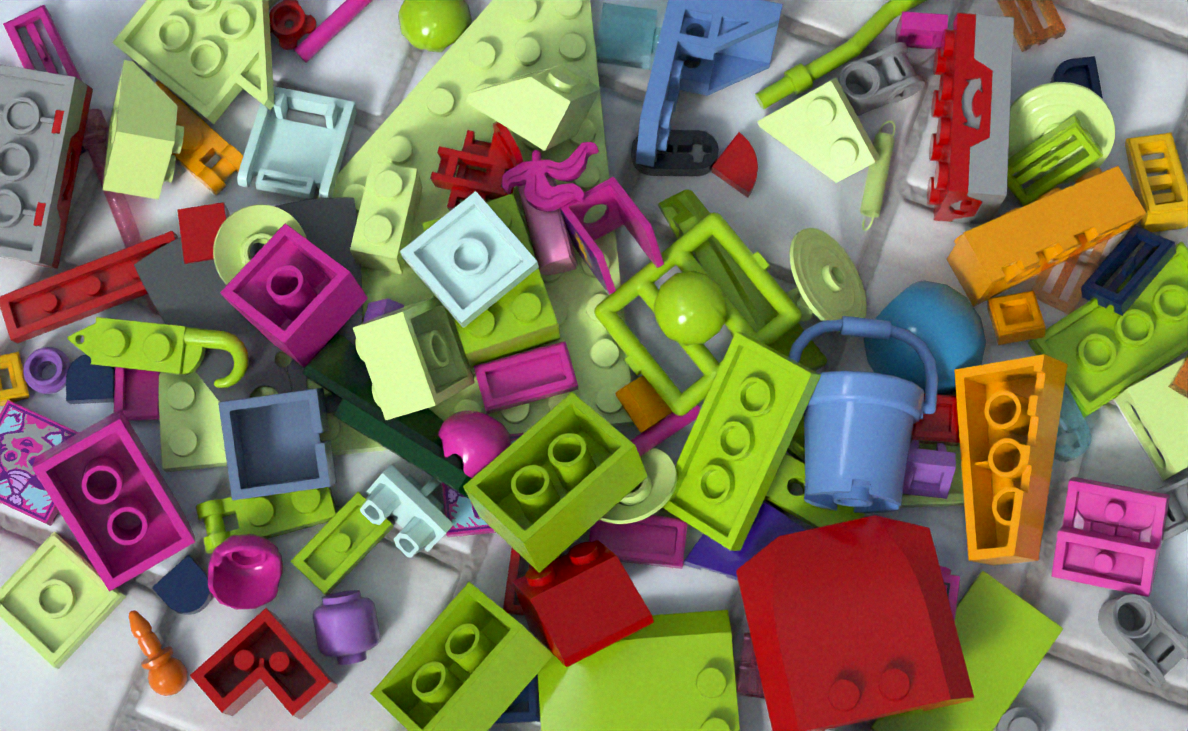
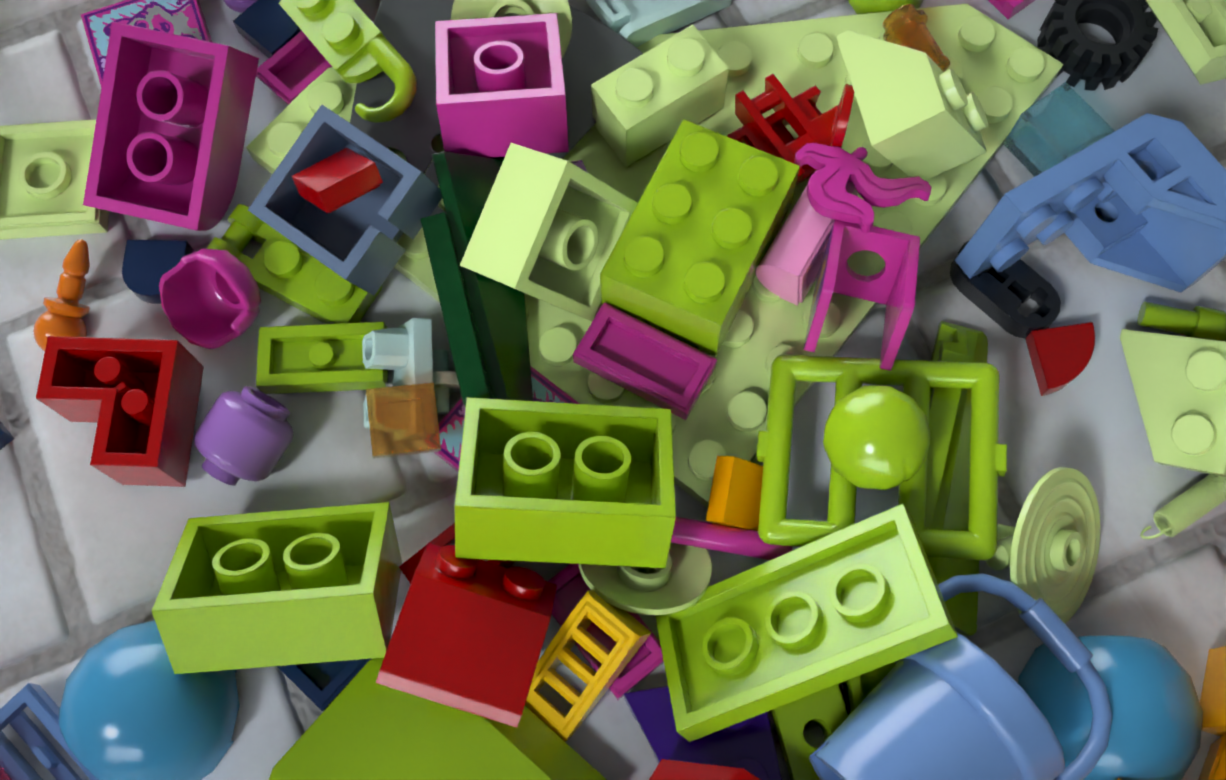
camera: 45 degrees right, 5 degrees down
light aqua plate [400,191,539,328] -> none
dark pink hair [438,410,511,478] -> none
none -> red tile [291,147,383,213]
none -> clear orange tile [366,383,441,459]
none -> yellow slope [525,590,651,742]
none -> clear orange pin [882,4,951,72]

